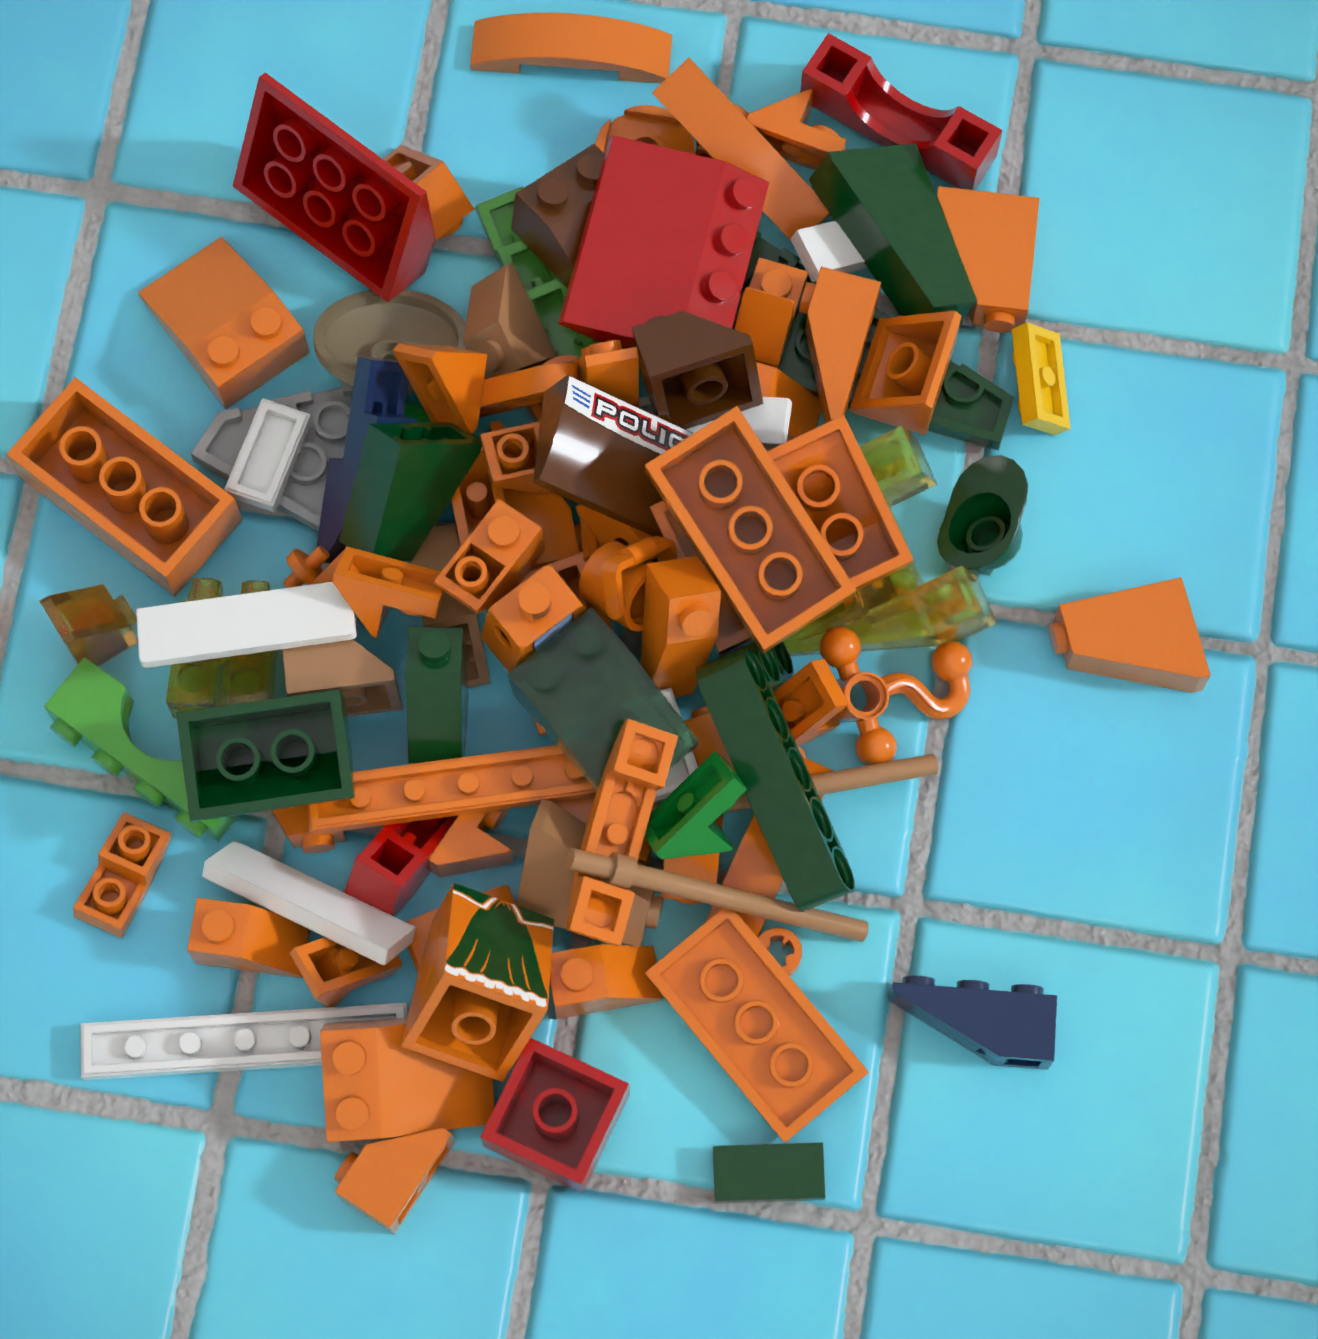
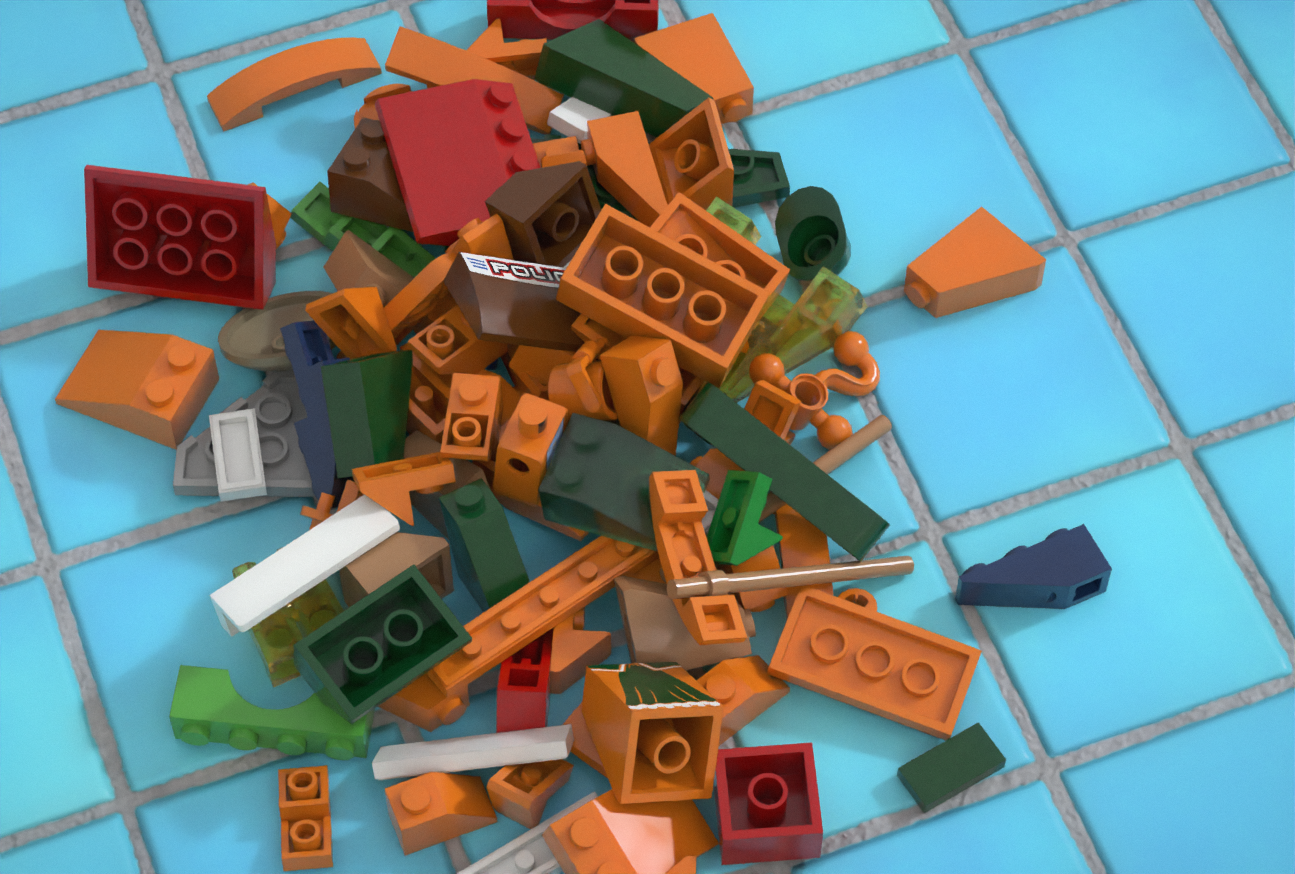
camera: 30 degrees left, 15 degrees down
orange brick [6,377,242,597] -> none
clear orange slope [39,584,138,666] -> none
yellow plate [1012,322,1070,435] -> none

